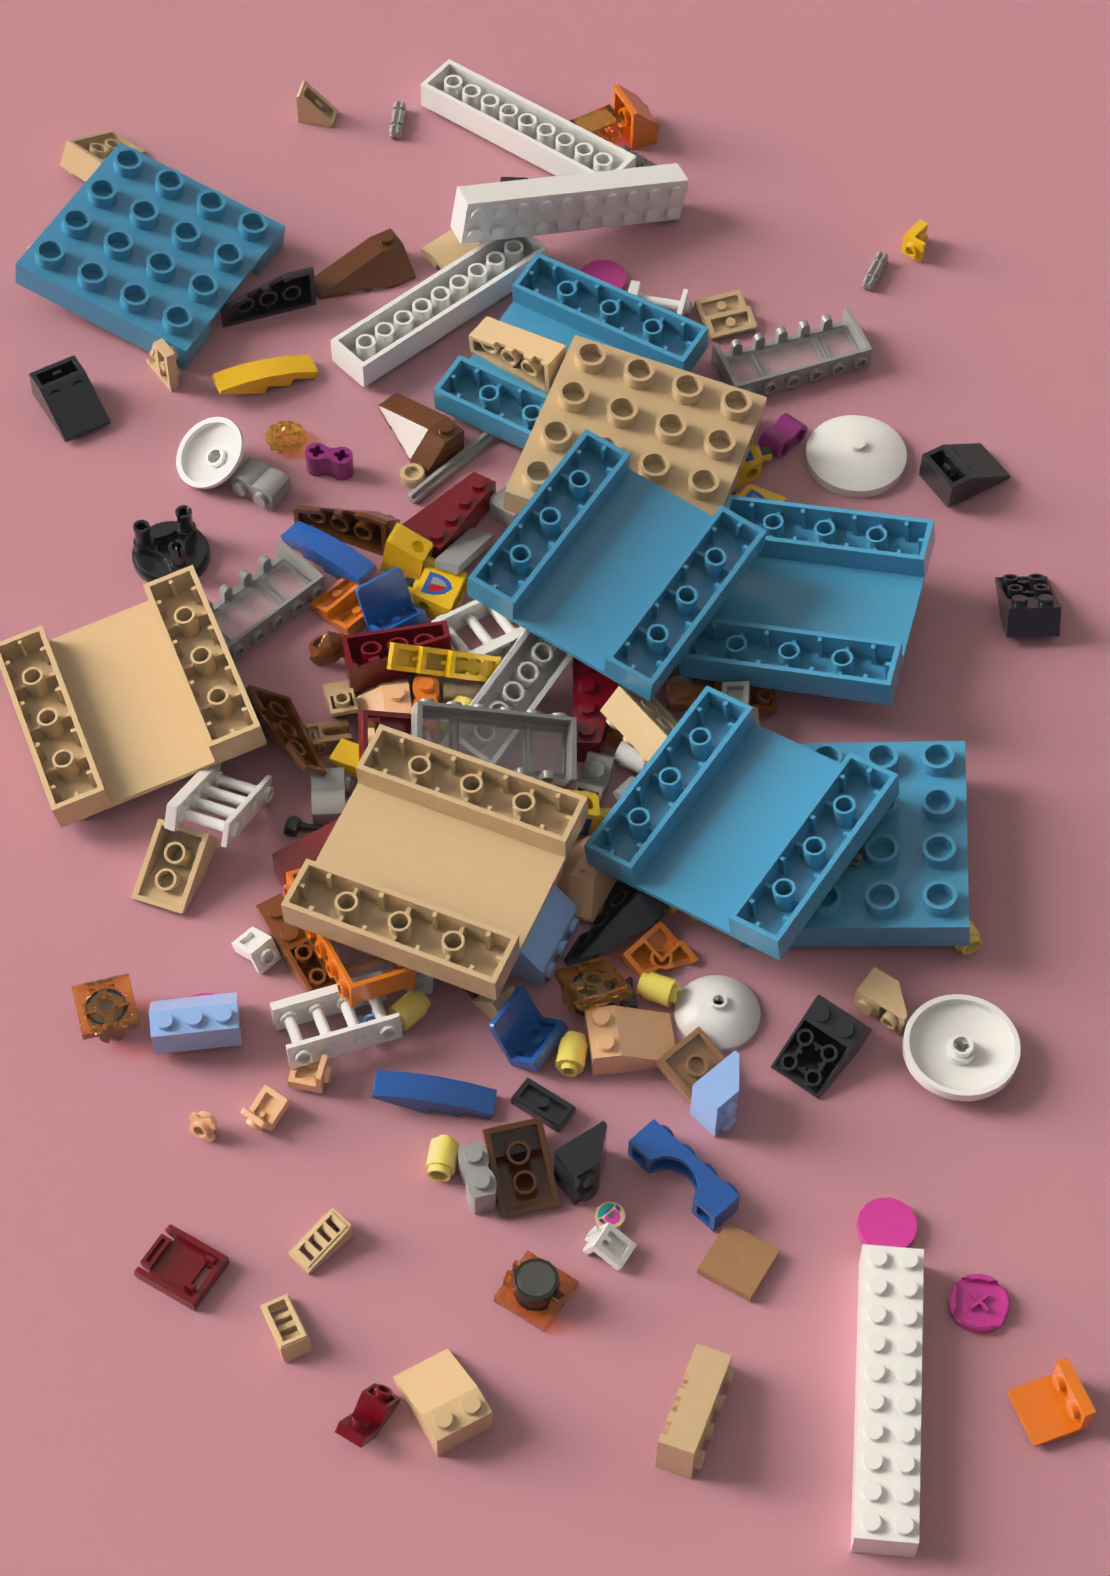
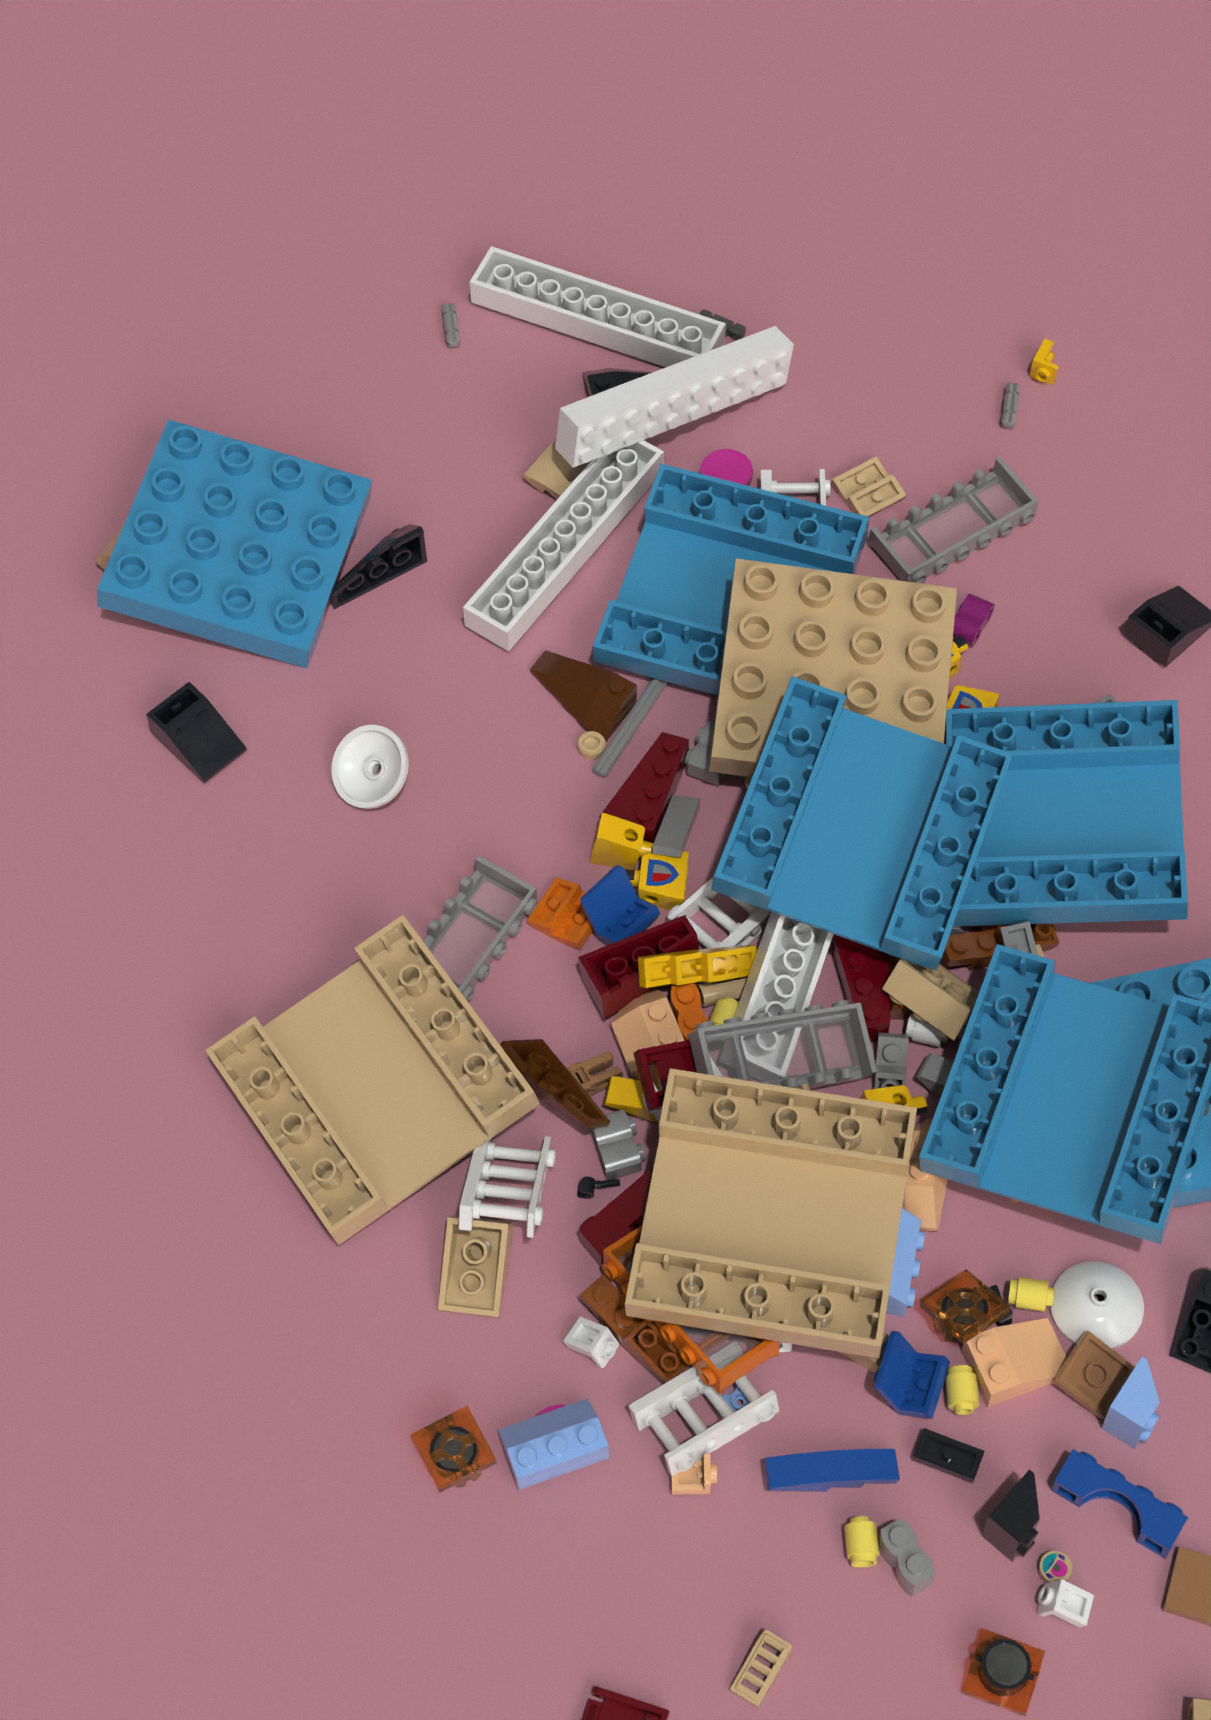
camera: 10 degrees left, 5 degrees up
tan slope [60,129,146,182] -> none
black piece [132,505,210,582] -> none
tan wing [147,338,180,392] -> none
light nougat plate [189,1111,218,1142] -> none
yellow slope [212,355,318,394] -> none
light grey brick [231,457,291,509] -> none
light nougat bracket [240,1084,292,1131] -> none
clear yellow gear [266,420,306,454] -> none
blue slope [280,521,377,584] -> none
reddish brown wedge [293,505,400,556] -> none
tan slope [296,81,338,128] -> none
magenta axle [305,443,354,480] -> none
dark orange piece [309,631,344,666] -> none
reddish brown wedge [314,228,416,299] -> none
tan slope [322,680,358,717] -> none
light yellow brick [388,989,431,1031] -> none
tan wedge [469,316,566,395] -> none
reddish brown slope [482,1117,560,1218] -> none
black wedge [563,880,670,969] -> none
clear orange brick [569,104,623,142] -> none
orange slope [612,84,660,150] -> none
orange slope [618,920,699,977] -> none
white dish [805,415,907,498] -> none

